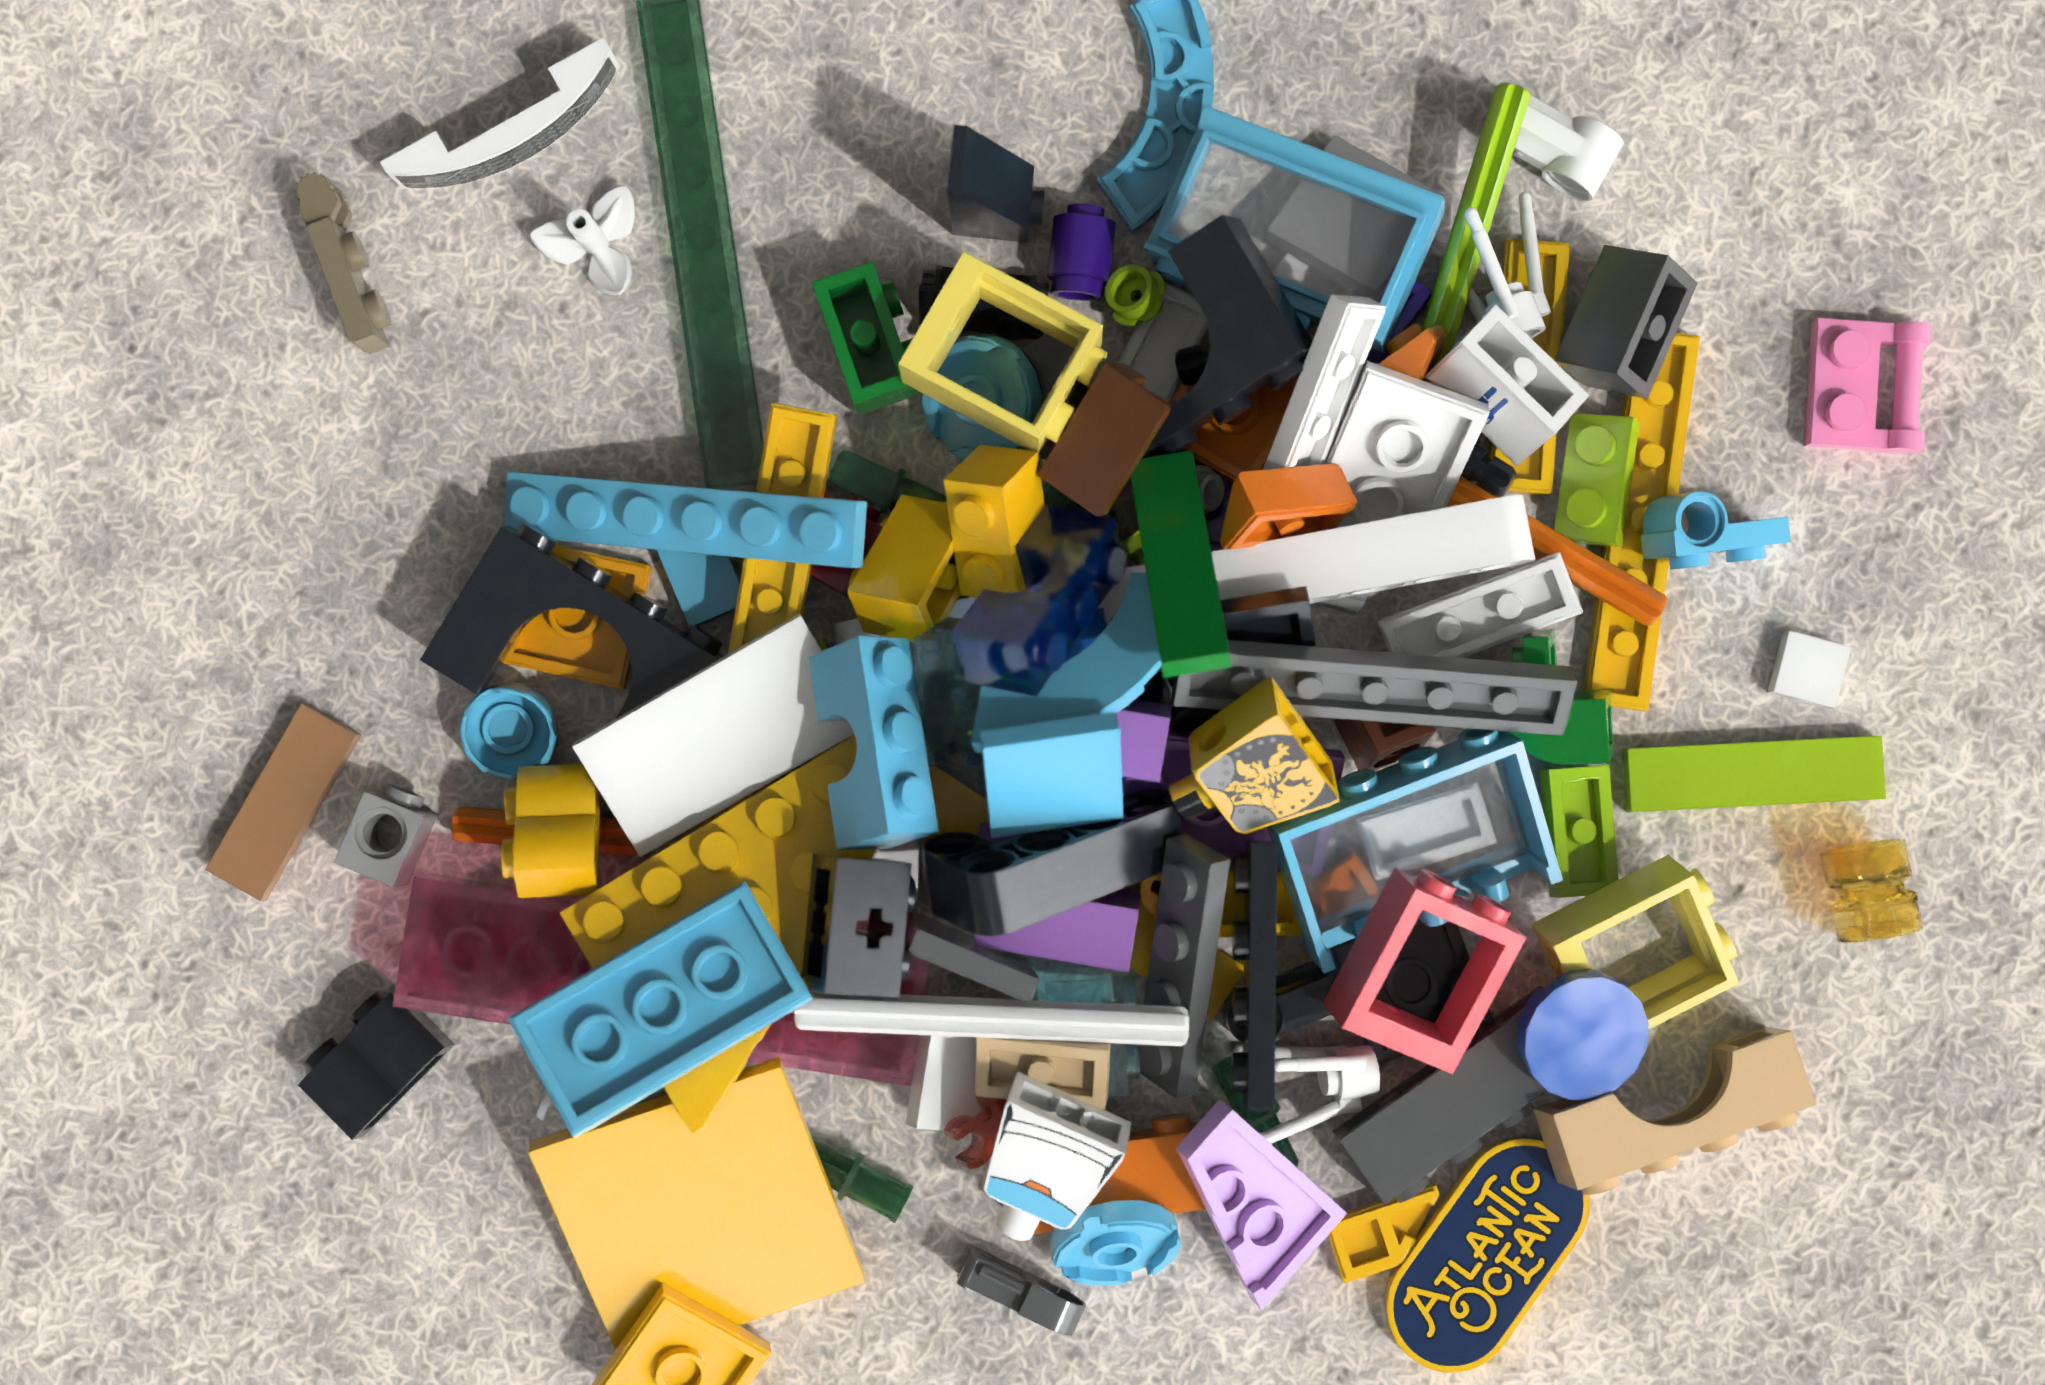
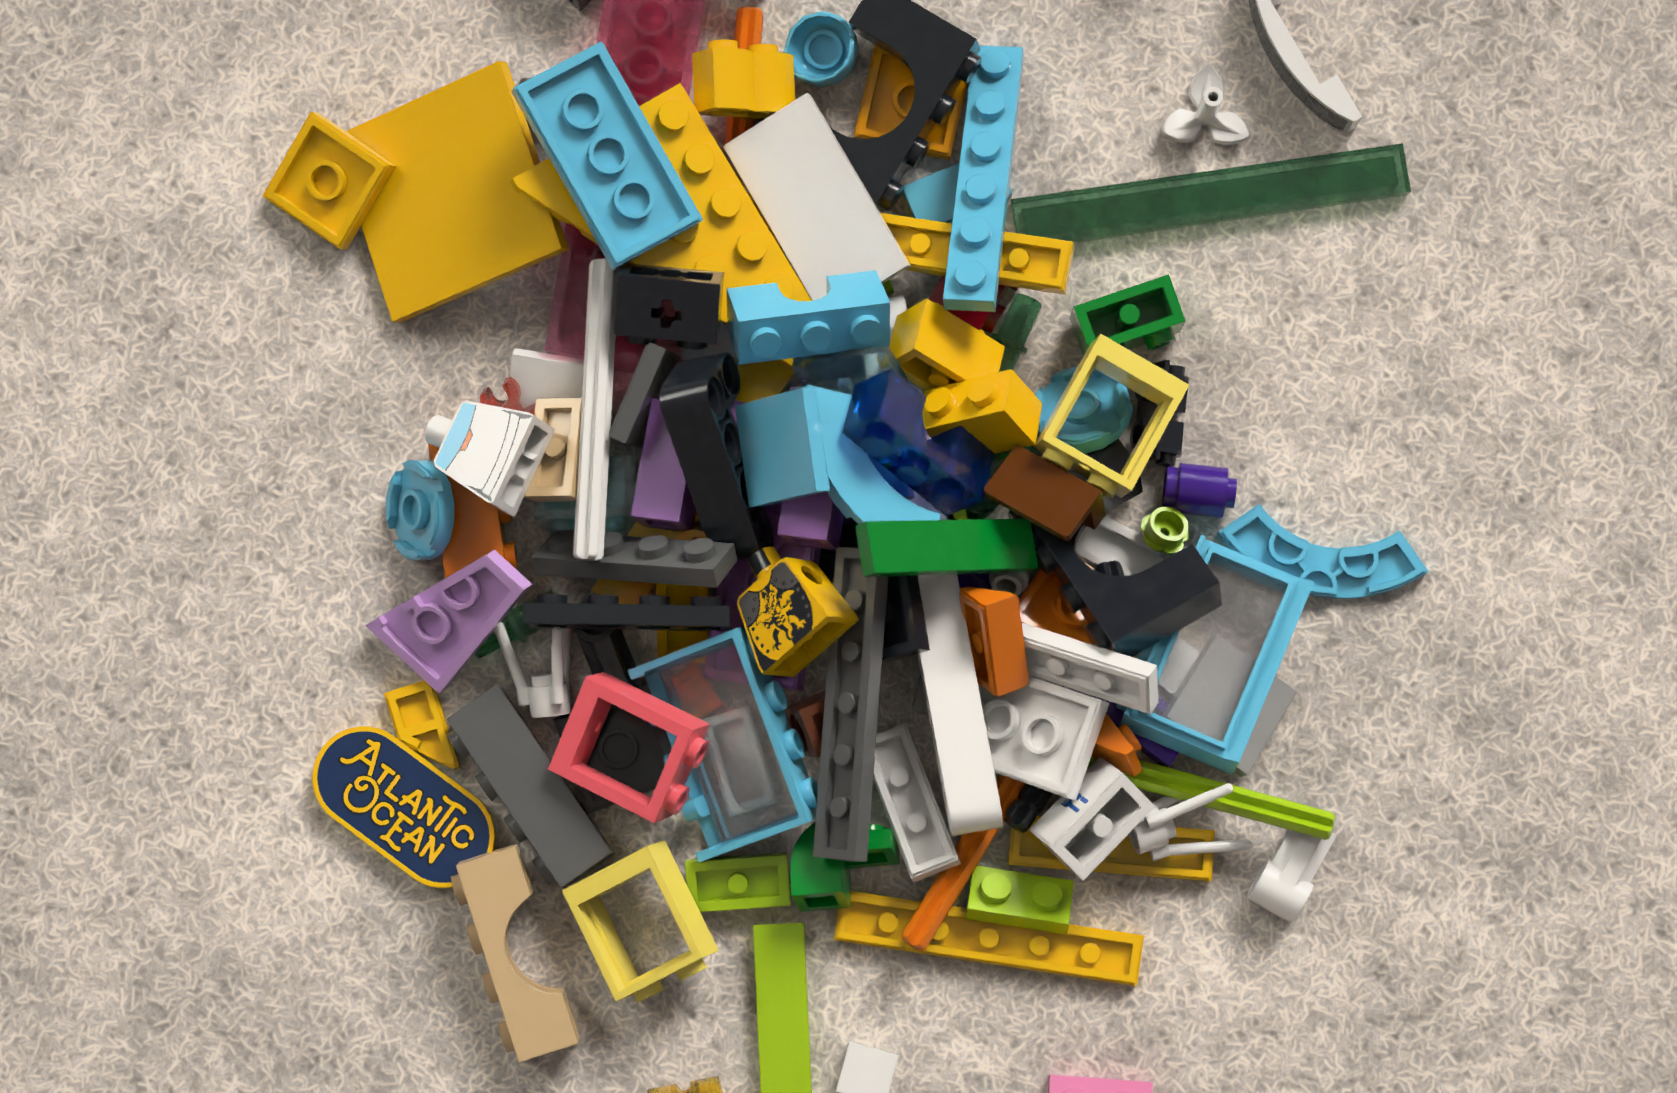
camera: 90 degrees right, 5 degrees down
clear green axle [811,1135,914,1223] -> none
black slope [947,125,1045,243] -> none
dark grey piece [956,1245,1086,1336] -> none
tile [1517,969,1649,1100] -> none
dark grey brick [1554,245,1698,399] -> none
medium azure plate [1641,491,1791,570] -> none

